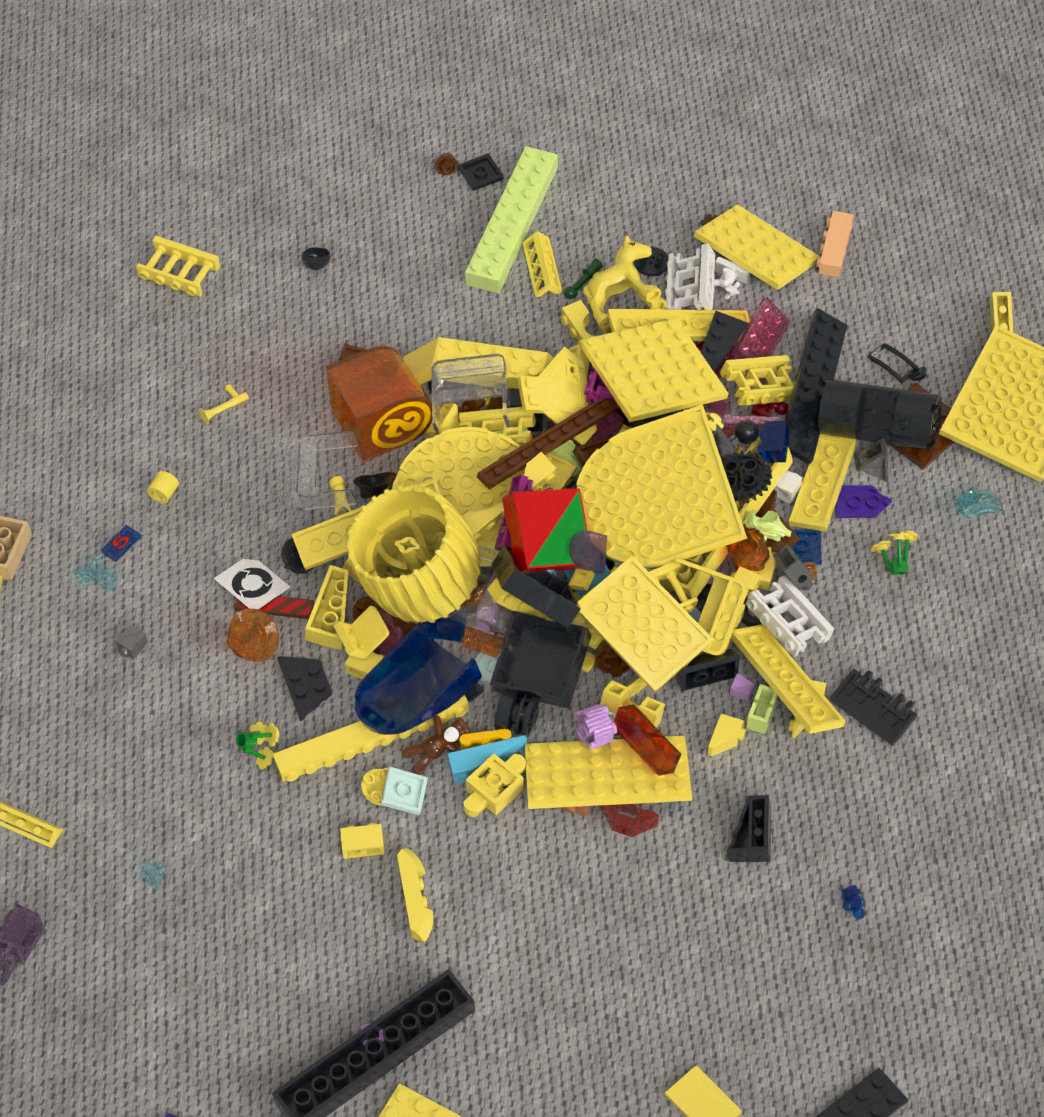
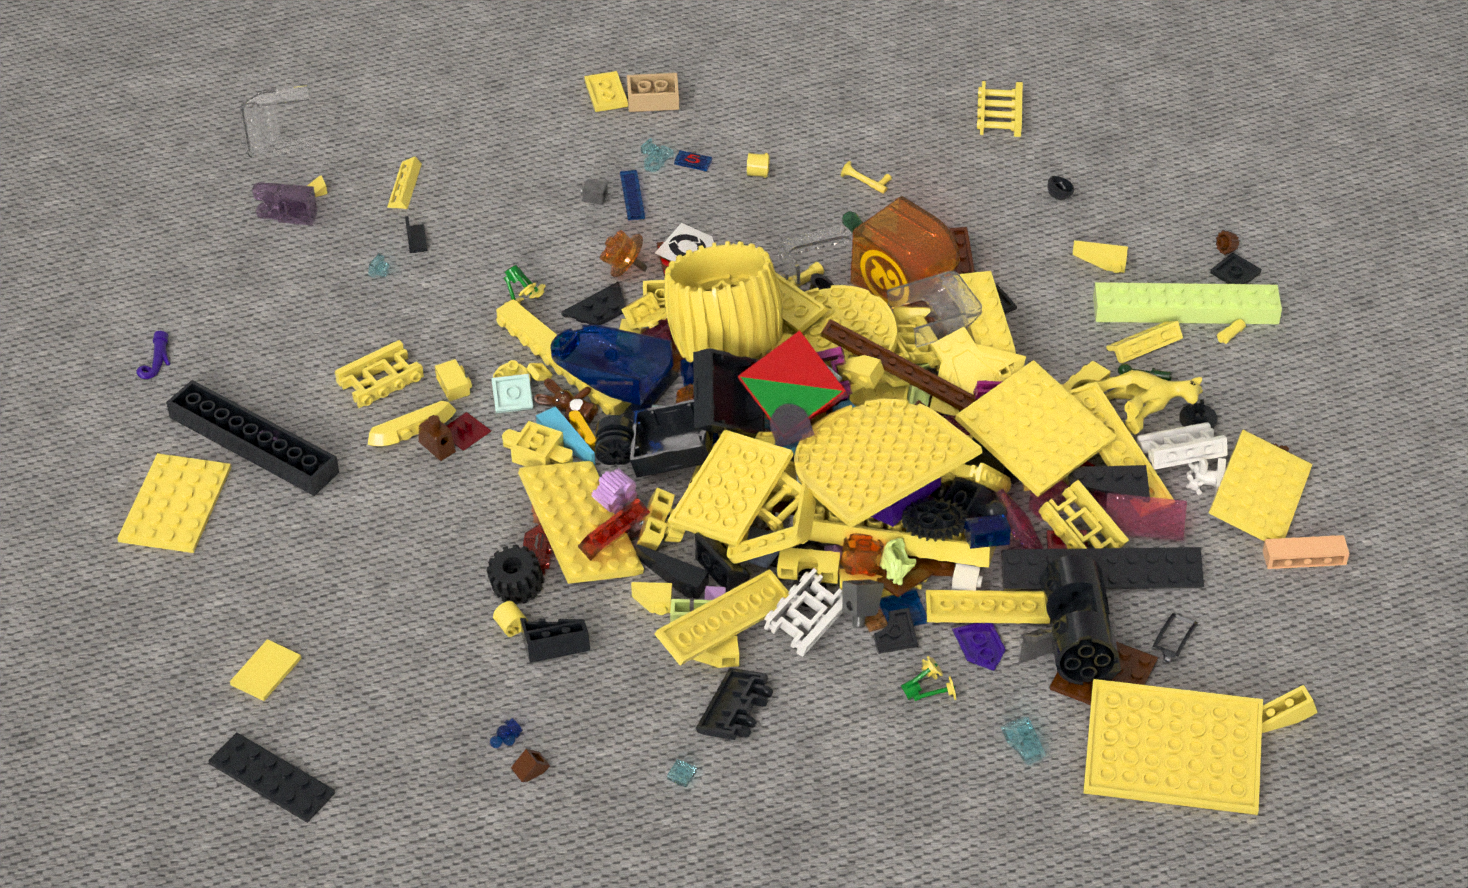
camera: 70 degrees right, 10 degrees down
none -> light yellow fence [335,340,424,408]
none -> black panel [405,216,427,253]
none -> reddish brown torso [418,415,456,461]
none -> dark red piece [447,412,492,451]
none -> black wheel [487,545,544,605]
none -> light yellow piece [493,601,528,637]
none -> reddish brown brick [511,749,550,782]
none -> light yellow plate [526,363,553,381]
none -> clear blue tile [620,170,645,221]
none -> black slope [636,544,709,599]
none -> light yellow piece [664,521,685,542]
none -> clear light blue plate [667,759,696,787]
none -> clear green brick [842,211,866,236]
none -> black tile [873,608,919,654]
none -> light yellow slope [1072,240,1128,273]
none -> light yellow piece [1217,319,1246,344]

